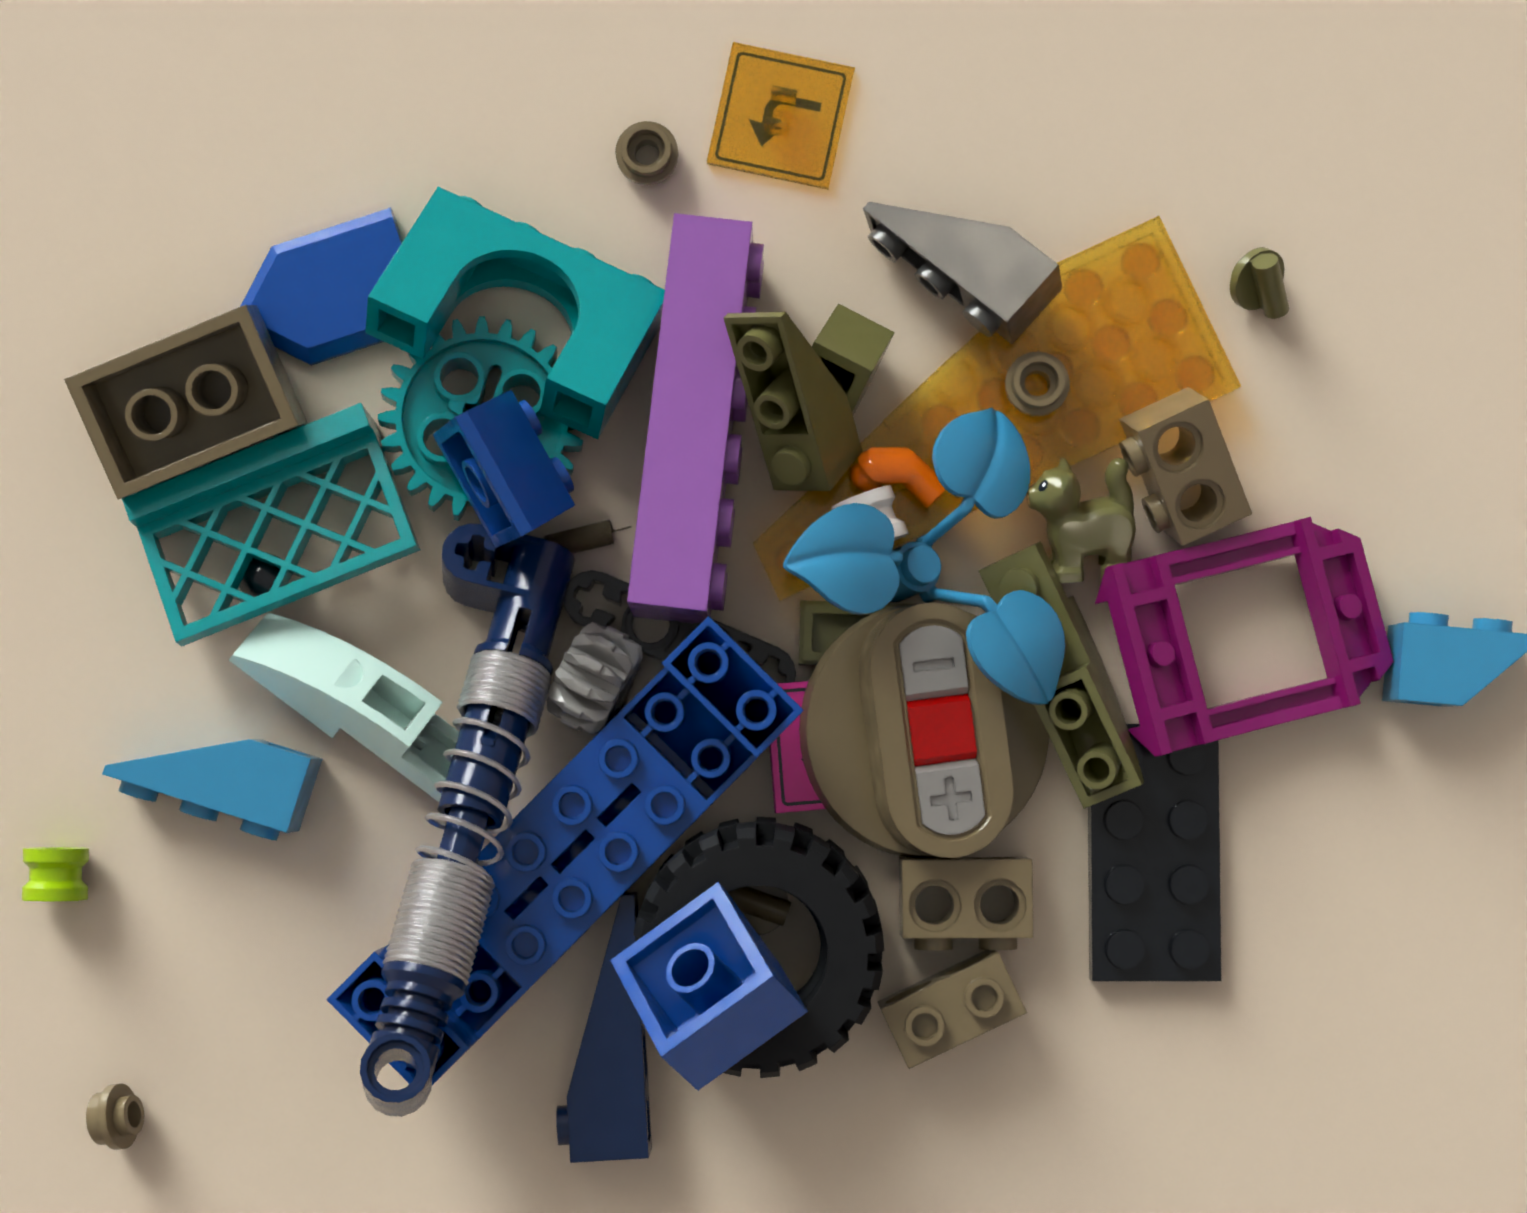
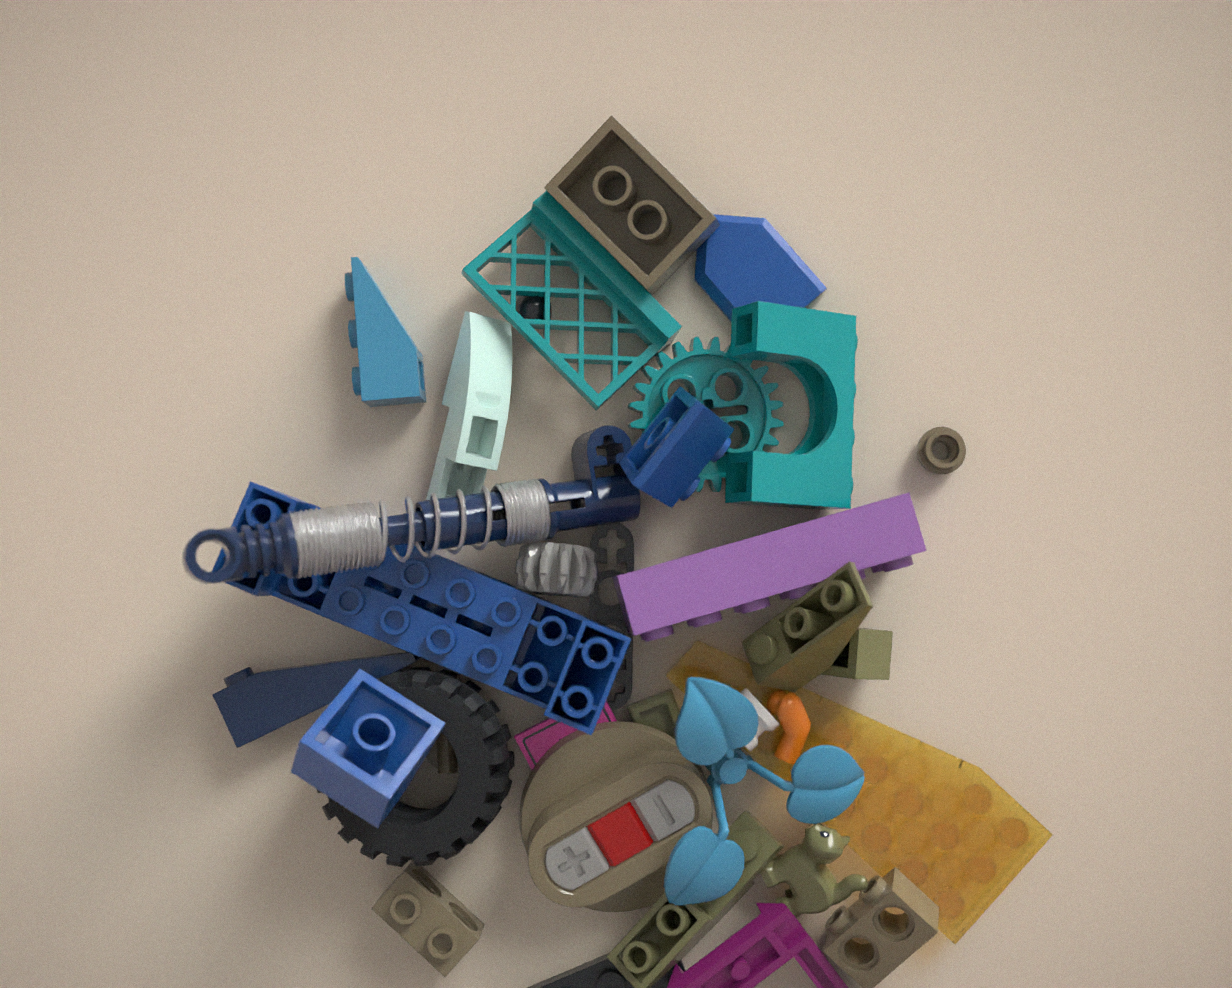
camera: 60 degrees right, 0 degrees up
lime wheel [22,847,89,902] -> none
dark tan plate [86,1083,144,1150] -> none
dark tan piece [544,520,631,554] -> none
clear yellow piece [707,42,855,190] -> none
slope [863,202,1063,344] -> none
dark tan brick [899,857,1033,951] -> none
dark tan plate [1005,351,1070,416] -> none
olive plate [1230,247,1289,319] -> none

